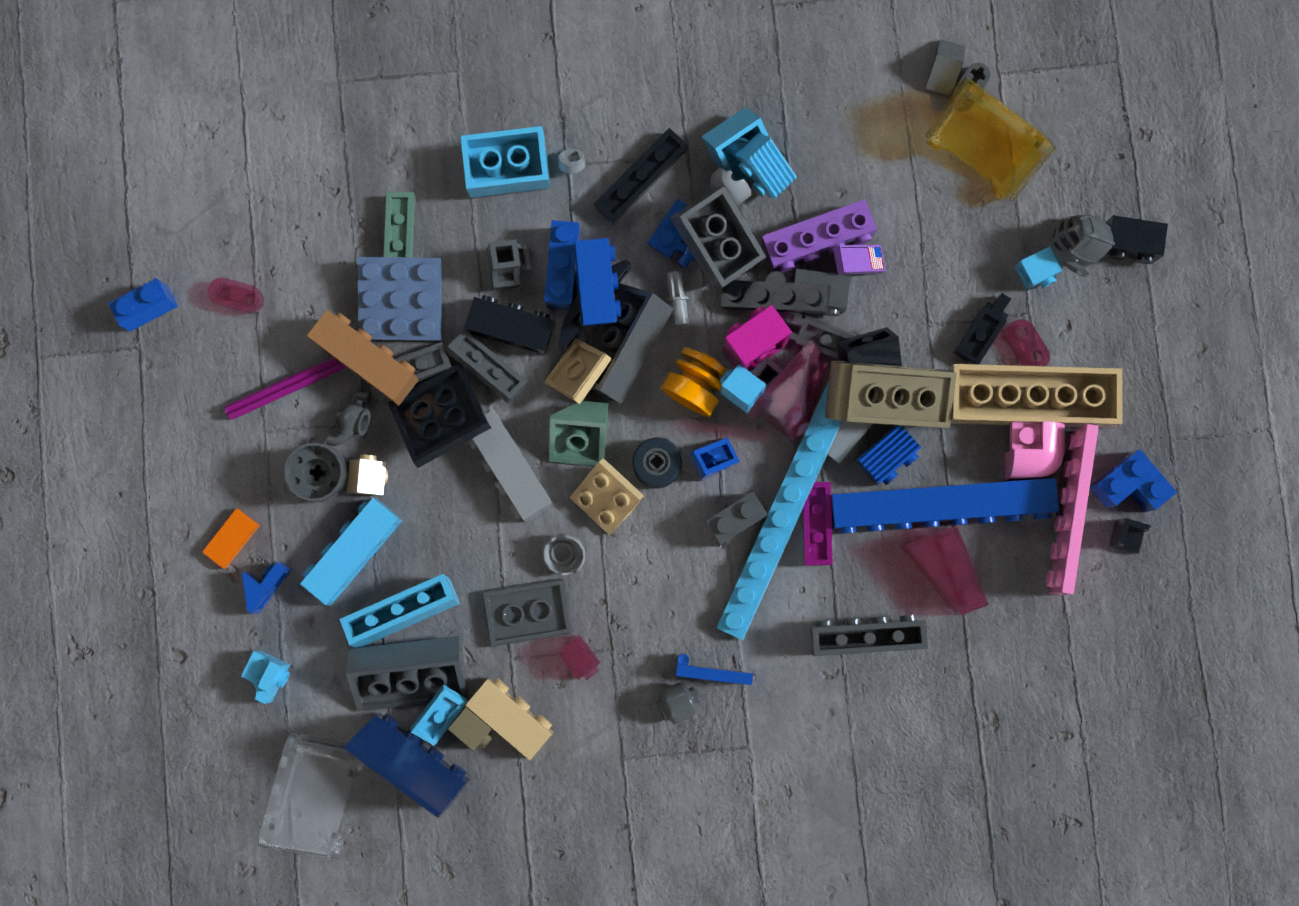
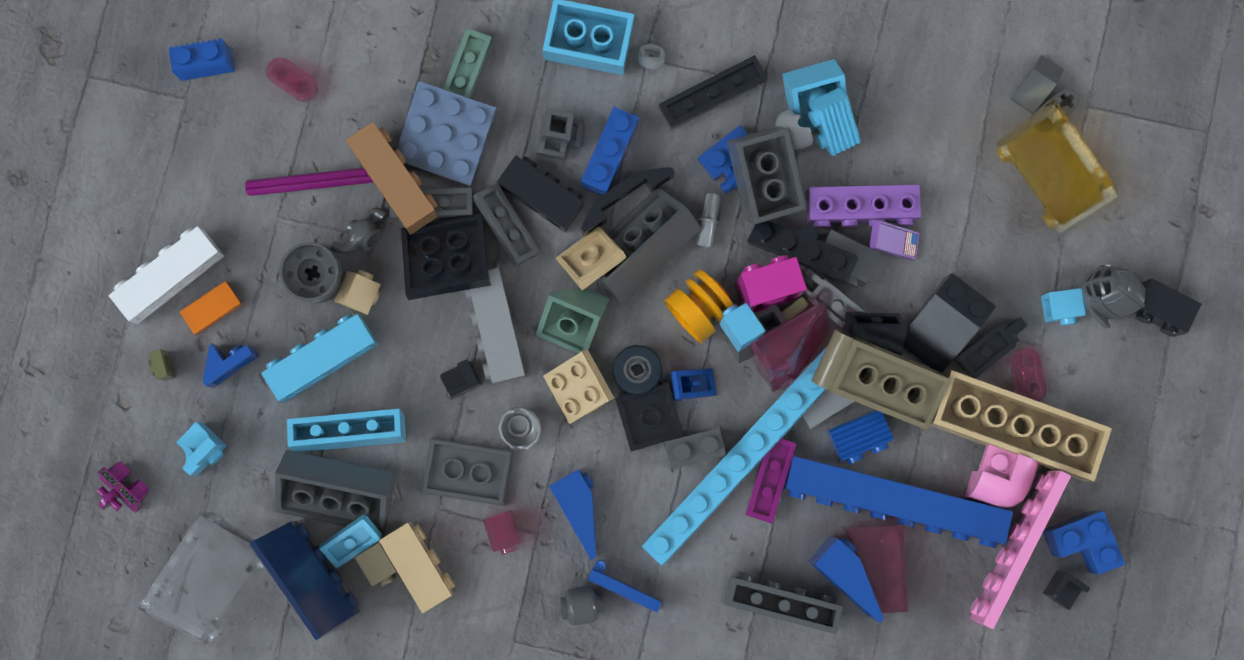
camera: 10 degrees right, 0 degrees up
blue brick [574,238,621,327] -> none
none -> magenta hips [97,461,149,513]
none -> white brick [108,226,225,324]
none -> olive plate [148,349,175,381]
none -> black panel [440,359,481,400]
none -> blue slope [549,469,596,560]
none -> black plate [615,383,684,452]
none -> olive tile [781,297,808,322]
none -> blue slope [808,537,884,623]
none -> black slope [903,273,997,373]

